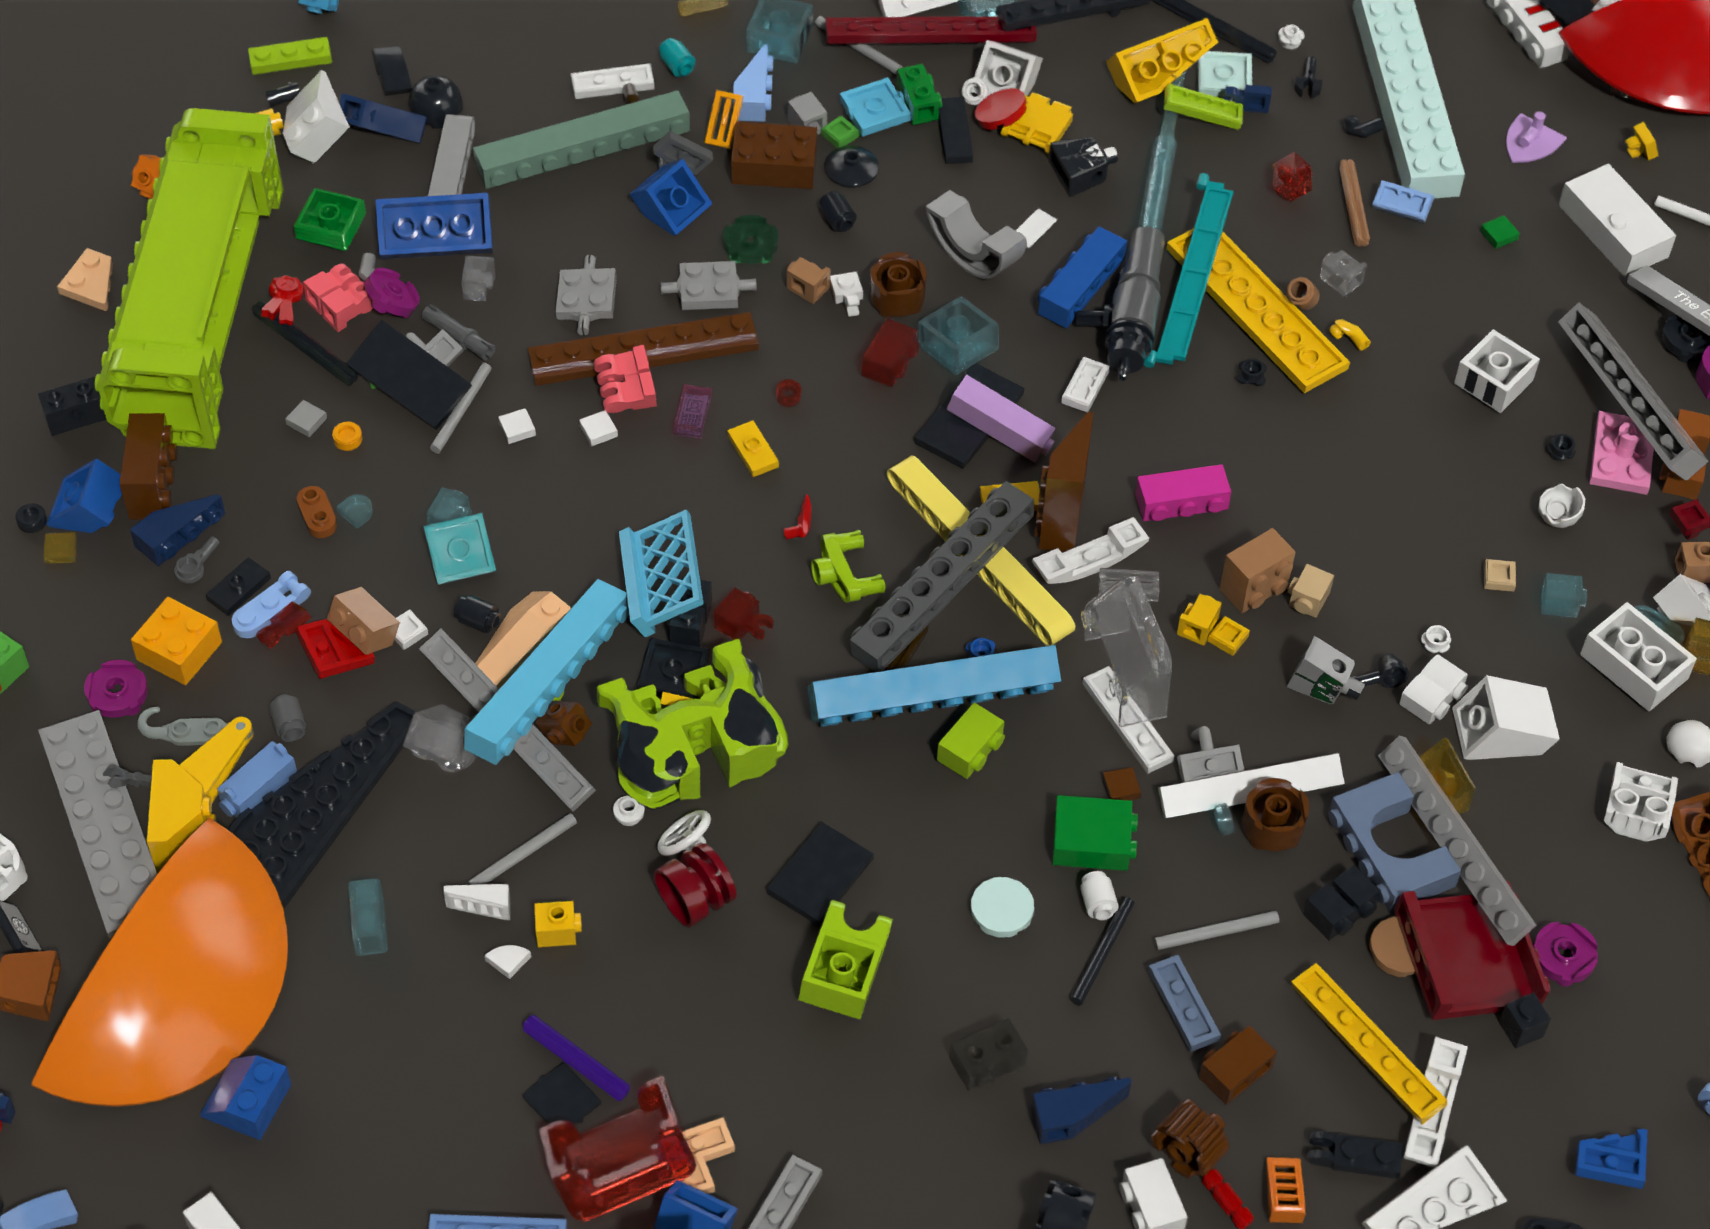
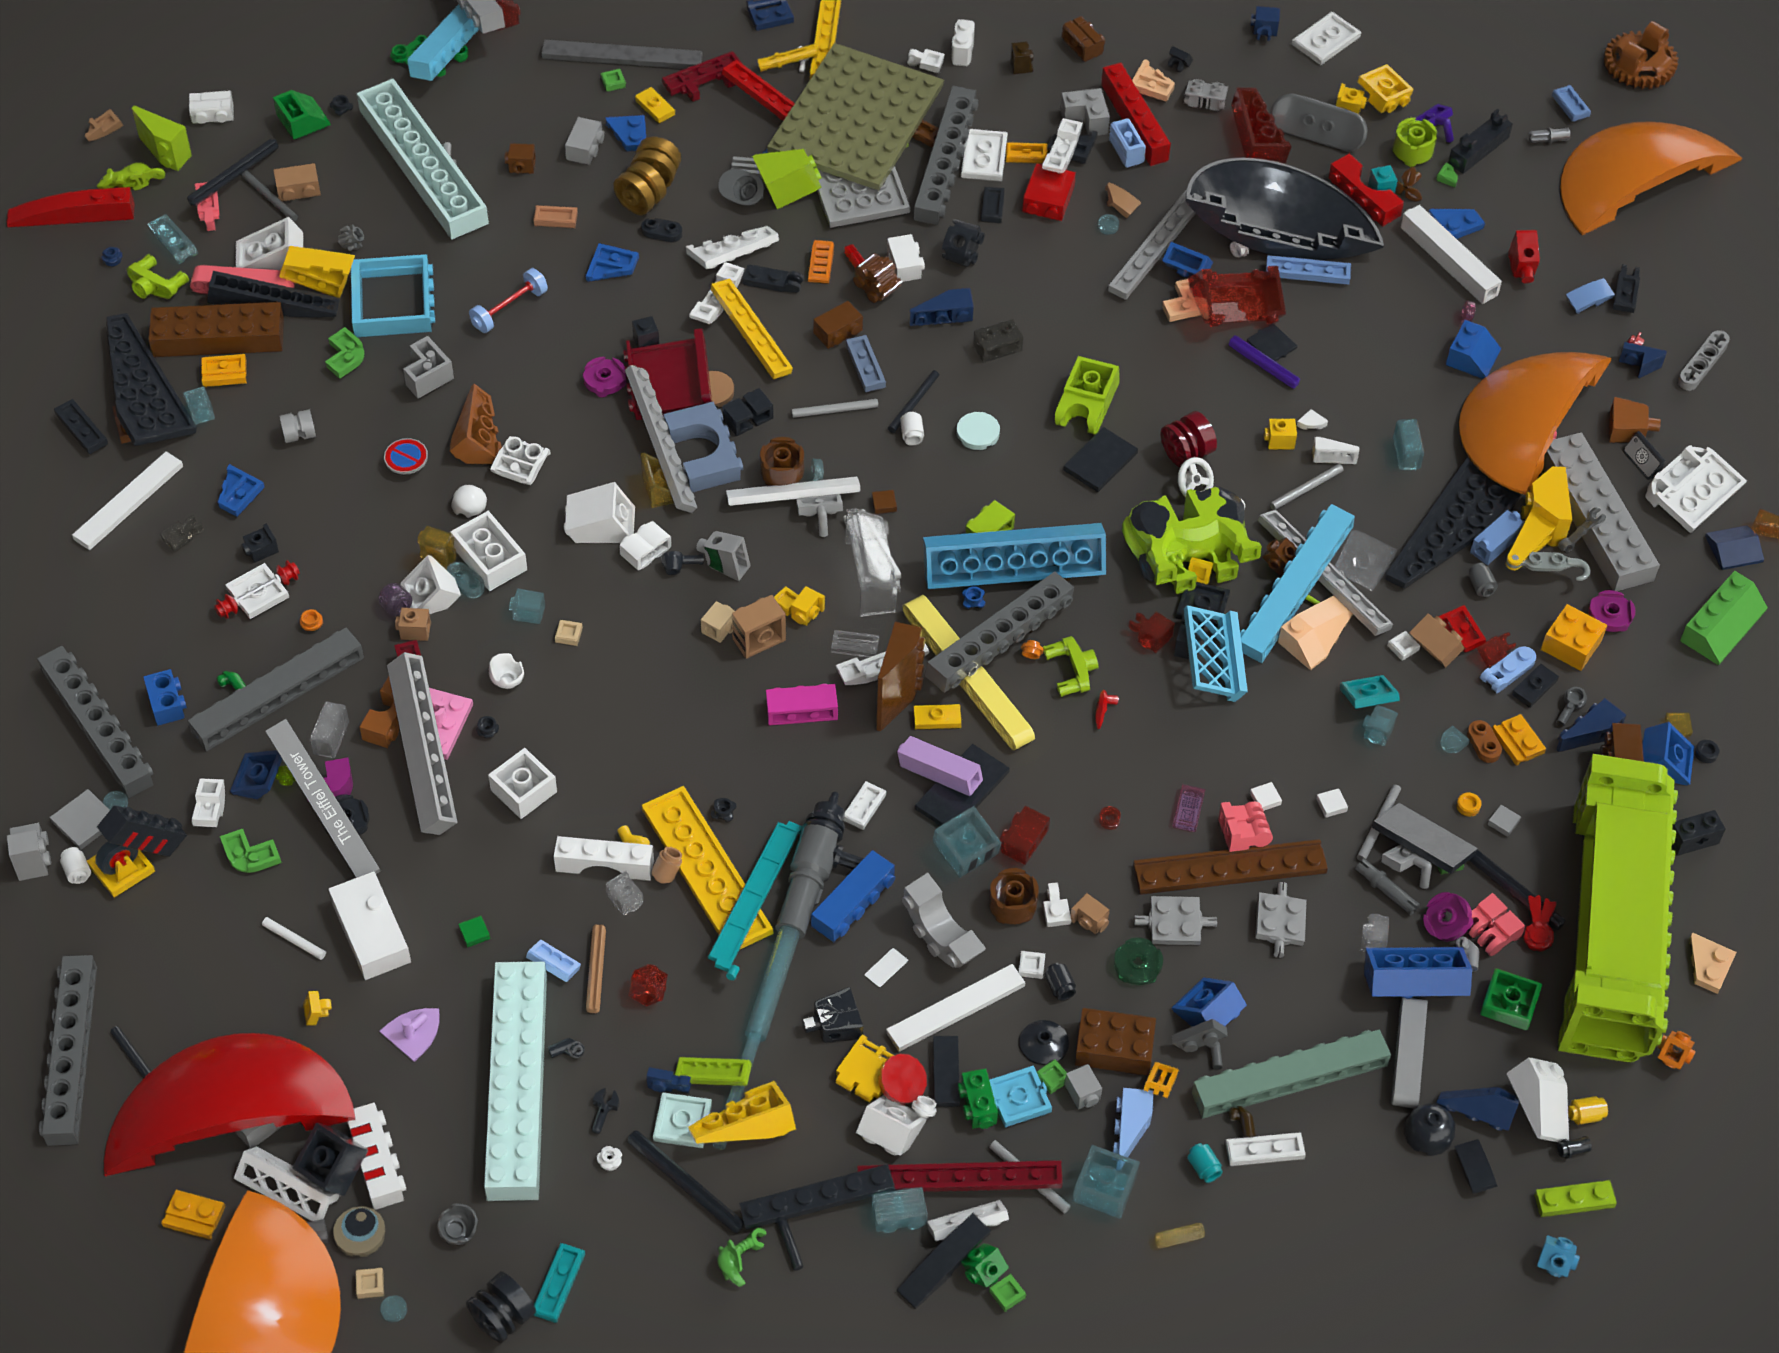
camera: 175 degrees left, 0 degrees up
black brick [454,595,501,633] -> none
yellow plate [727,420,779,477] -> none
green brick [1052,795,1138,871] -> none
white plate [1421,625,1451,653] -> none
none -> white arch [554,836,654,881]
none -> white tile [886,964,1025,1052]
none -> white tile [1019,951,1045,979]
none -> orange plate [1021,640,1044,659]
none -> clear pink tile [1461,301,1475,322]
none -> light orange plate [1492,714,1546,766]

